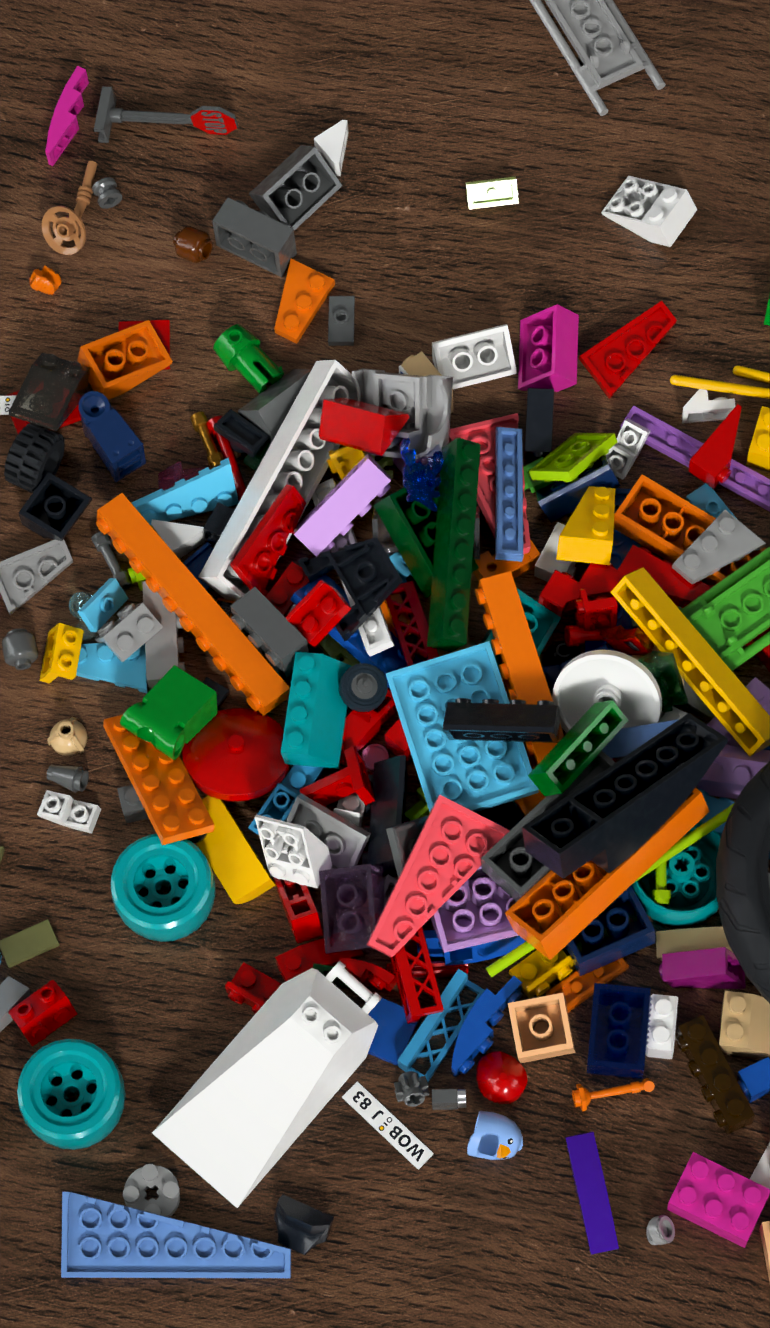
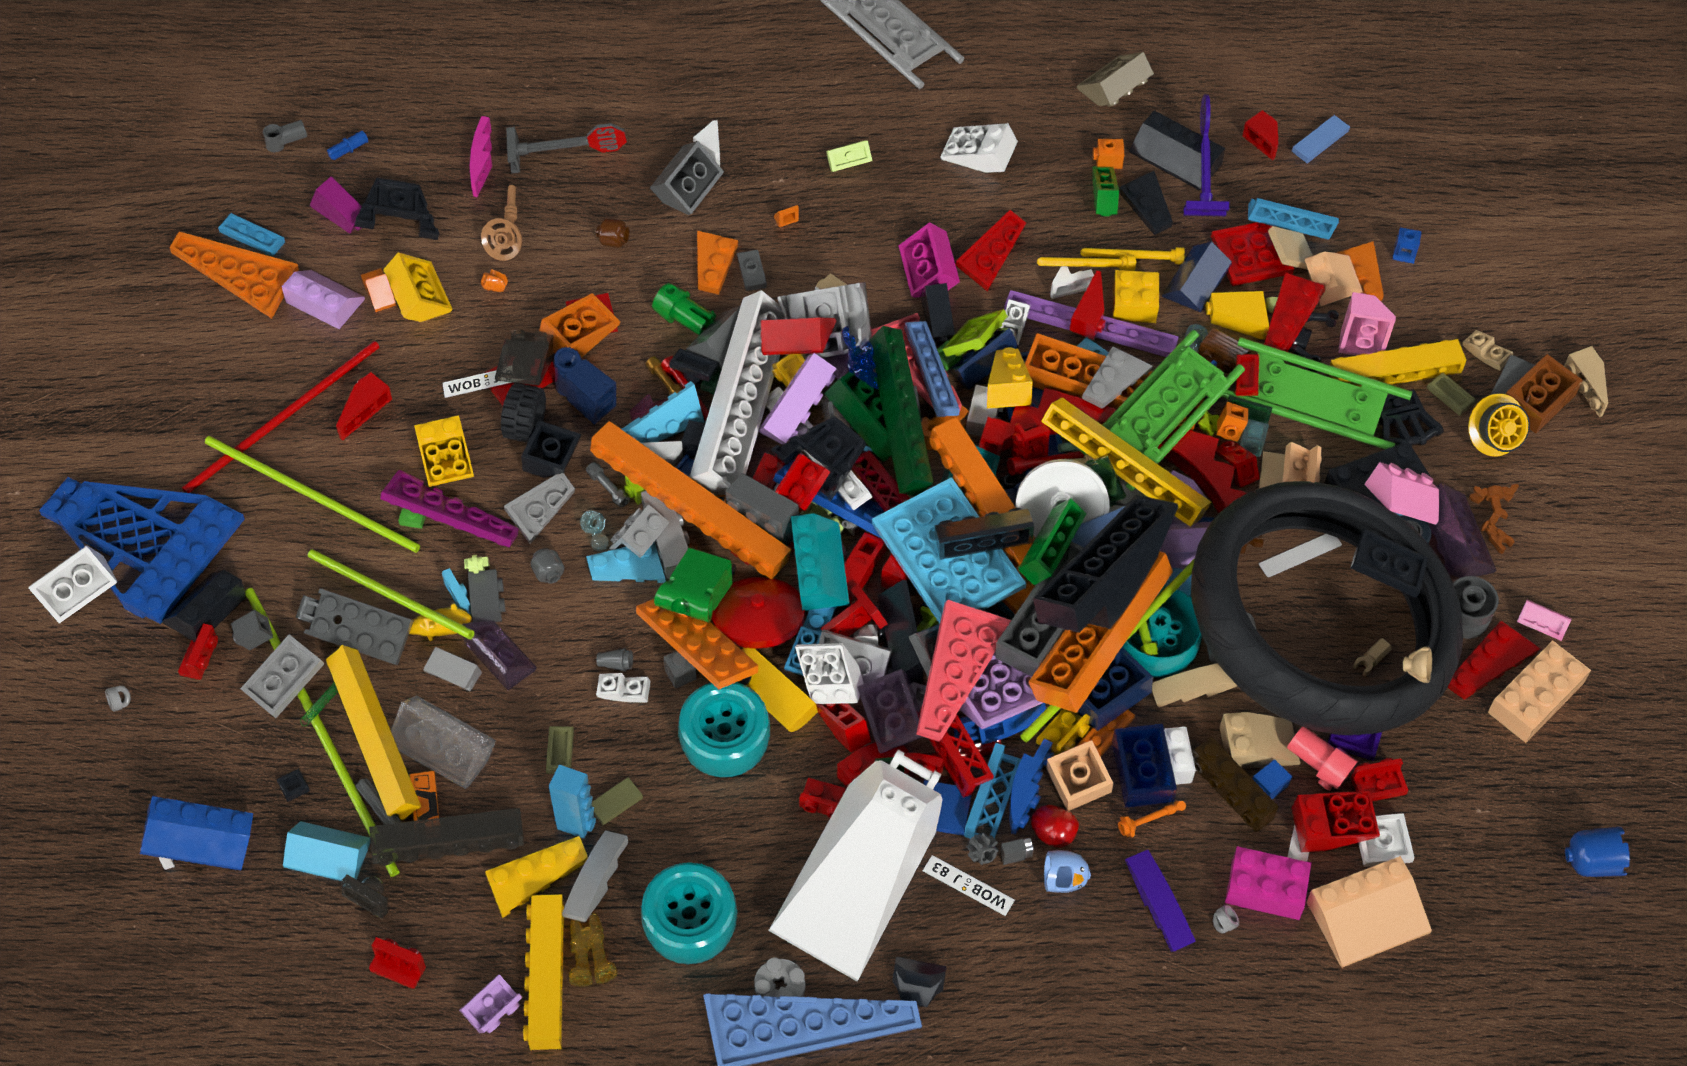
camera: 20 degrees left, 10 degrees down
red bracket [8,980,78,1047] -> none
yellow bracket [39,623,84,683] -> none
tan piece [47,717,88,756] -> none
medium azure plate [77,578,129,632] -> none
dark grey wheel [92,177,122,209] -> none
dark grey brick [212,197,297,277] -> none
red wing [230,484,306,597] -> none
black wheel [339,663,388,712] -> none
bright pink piece [362,744,389,771] -> none
white slope [432,324,517,389] -> none
clear red slope [599,625,654,655] -> none
magenta slope [659,947,746,989] -> none
none -> orange slope [774,205,799,227]

